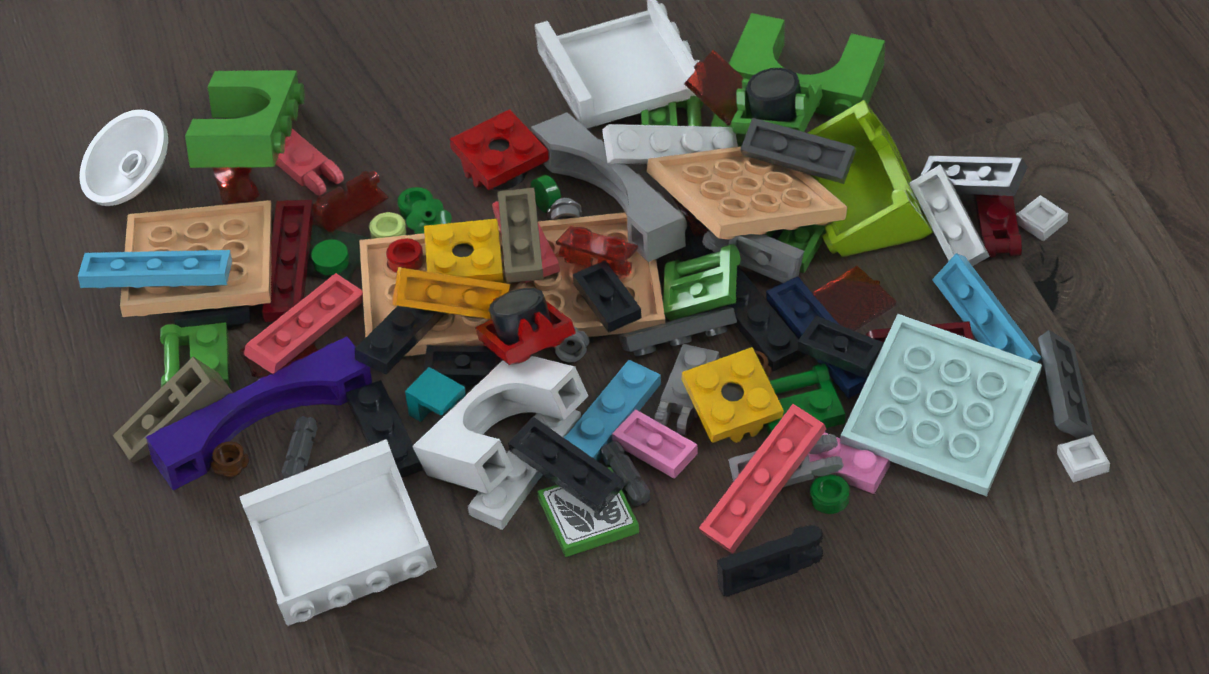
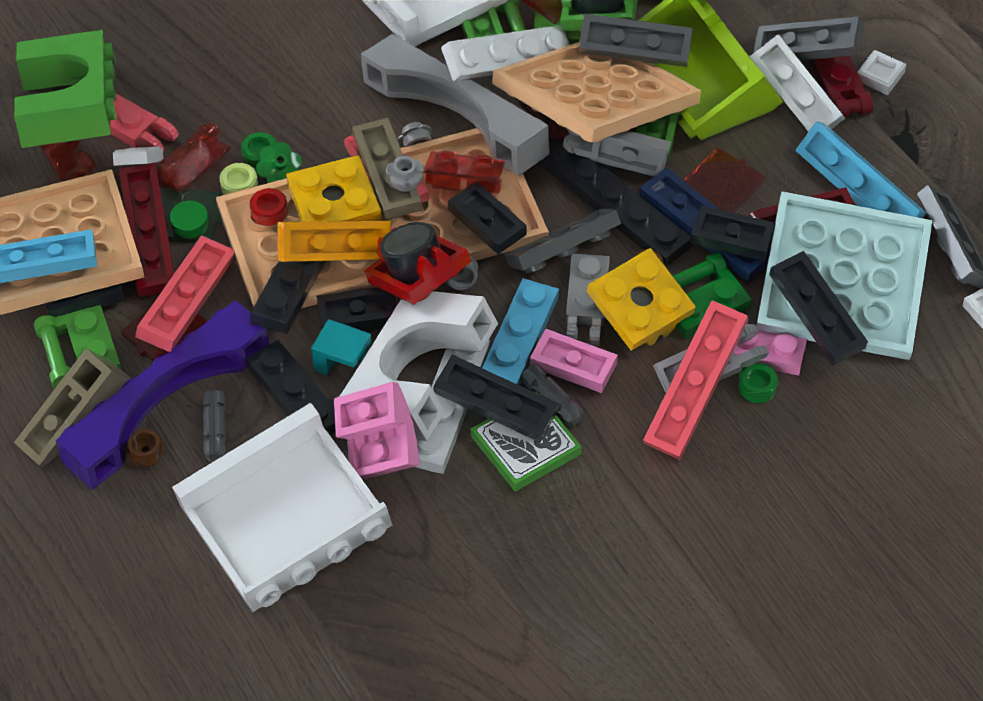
camera: 15 degrees left, 5 degrees up
red piece [450,109,549,190] -> none
green tile [530,175,561,213] -> none
bright green plate [663,244,741,321] -> none
black hinge [717,524,823,597] -> none
none -> white tile [113,146,164,165]
none -> bright pink slope [334,382,420,480]
none -> light grey plate [386,156,424,191]
none -> black plate [769,251,868,365]

